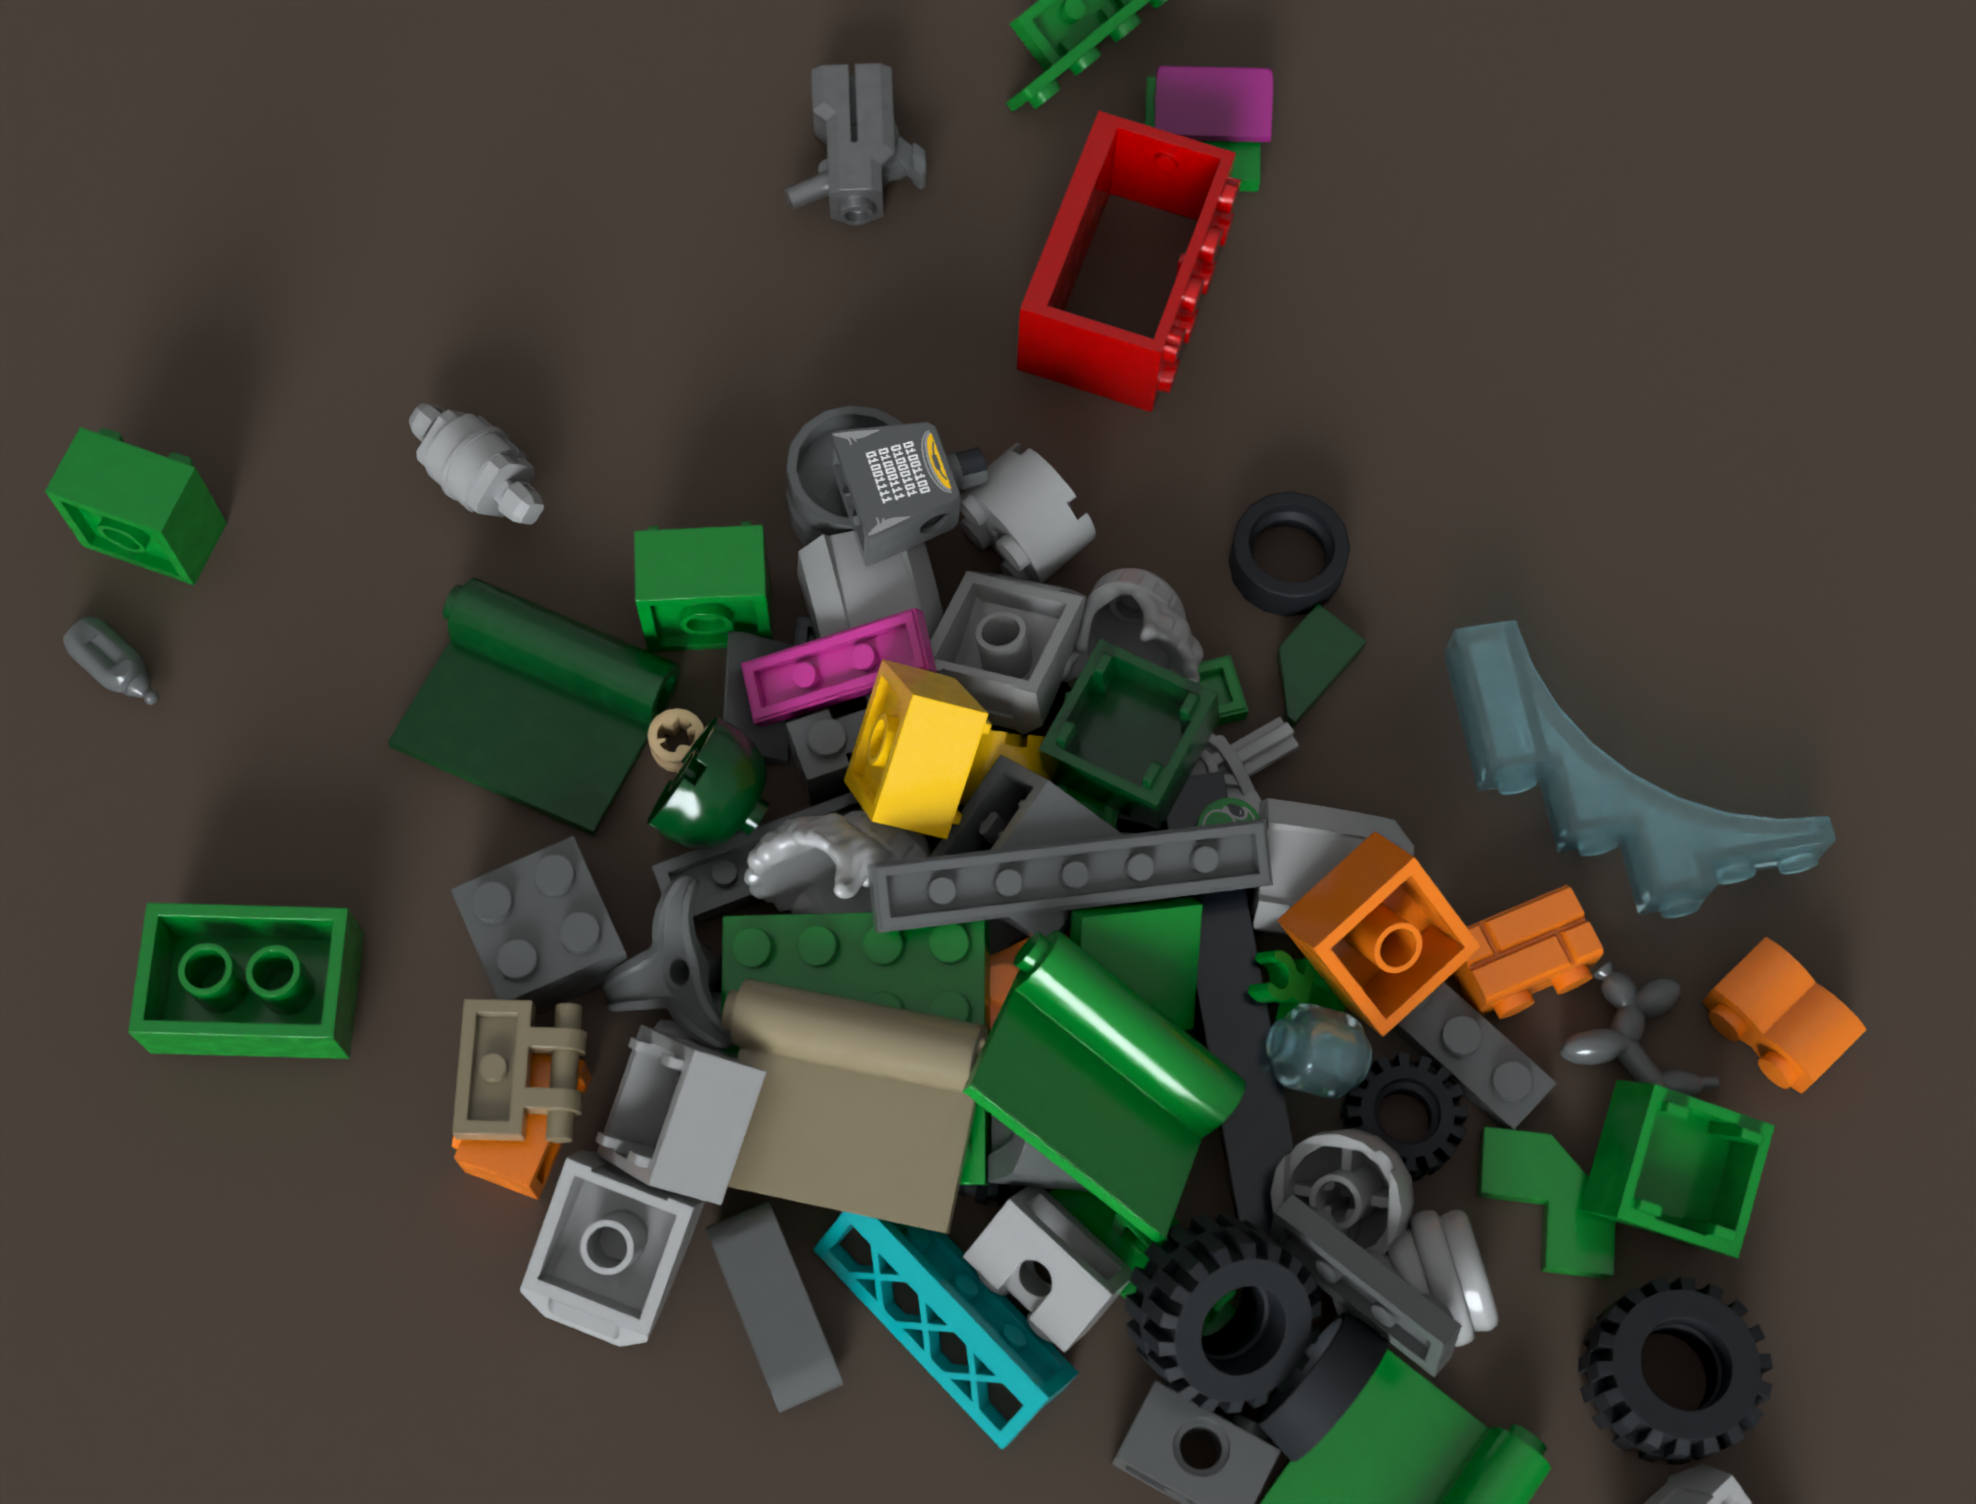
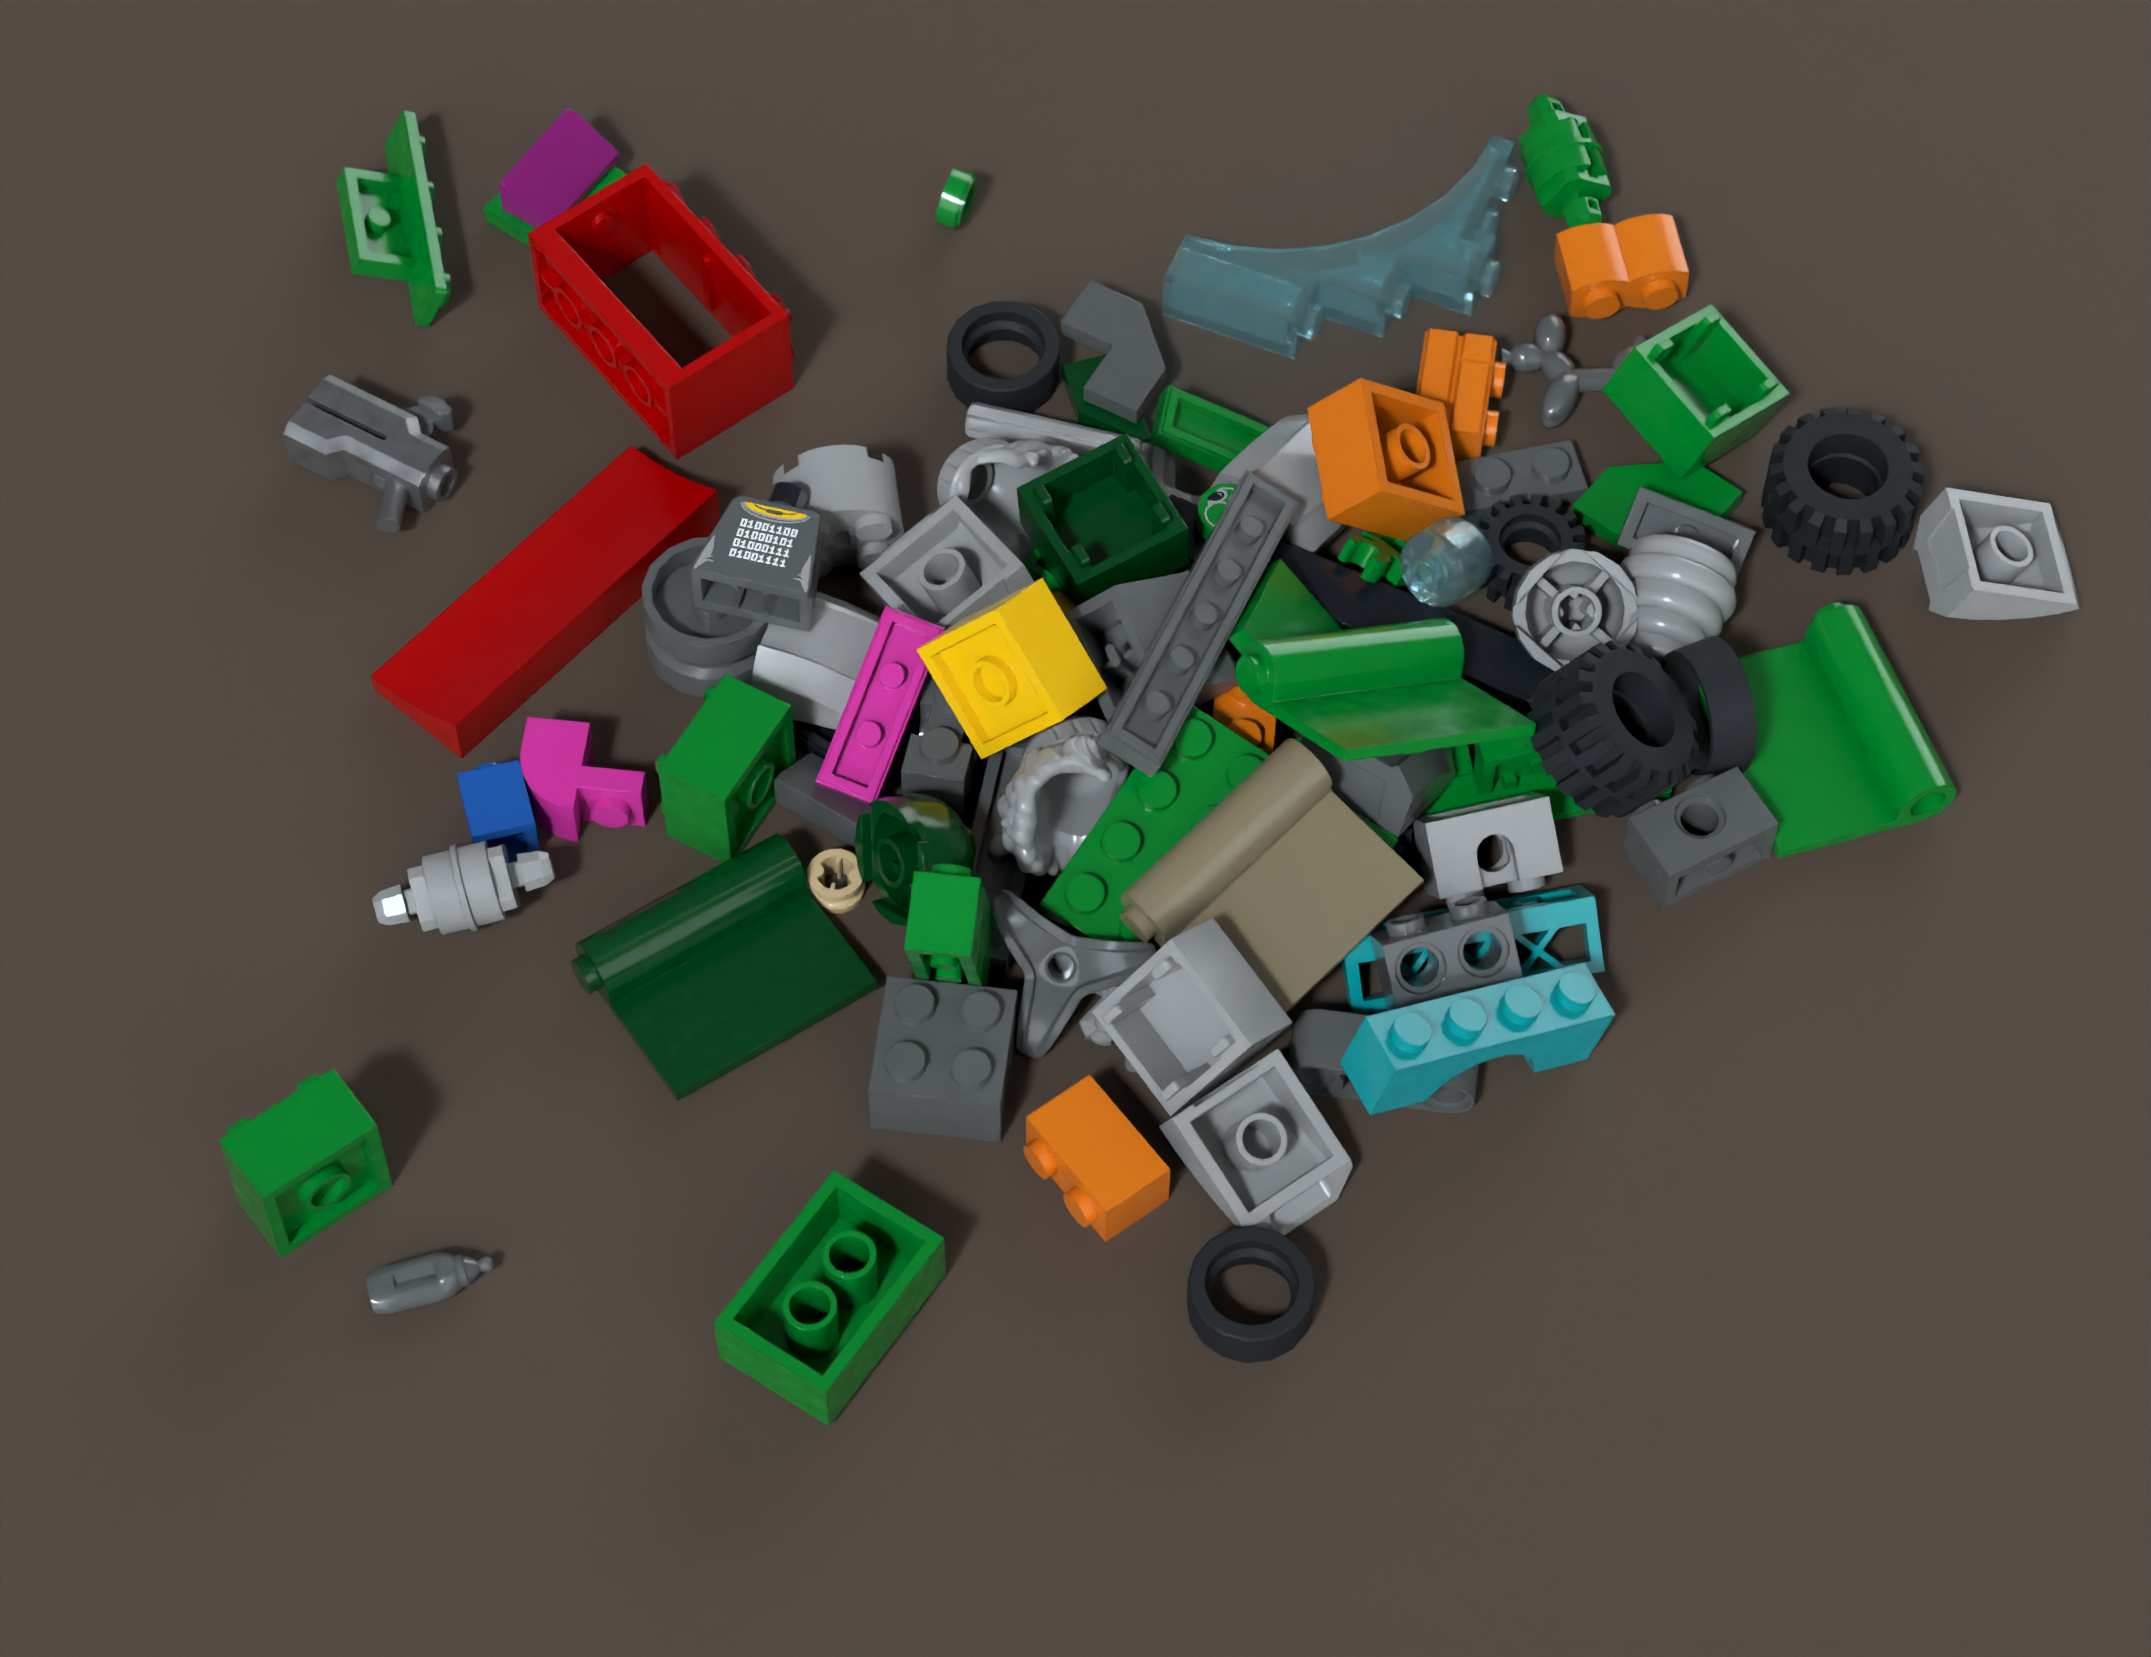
camera: 55 degrees left, 10 degrees down
dark tan plate [452,999,588,1143] -> none
dark grey plate [1270,1194,1462,1377] -> none
none -> red arch [371,445,720,759]
none -> blue brick [456,760,540,863]
none -> dark pink brick [520,717,649,842]
none -> green brick [904,864,995,987]
none -> green tile [936,167,977,230]
none -> light grey axle [965,402,1142,455]
none -> dark grey tile [1060,280,1166,424]
none -> green tile [1149,385,1270,473]
none -> black tyre [1187,1226,1316,1363]
none -> teal arch [1340,963,1615,1115]
none -> dark grey brick [1370,896,1523,1011]
none -> green piece [1518,94,1612,229]
none -> dark grey plate [1616,485,1756,576]

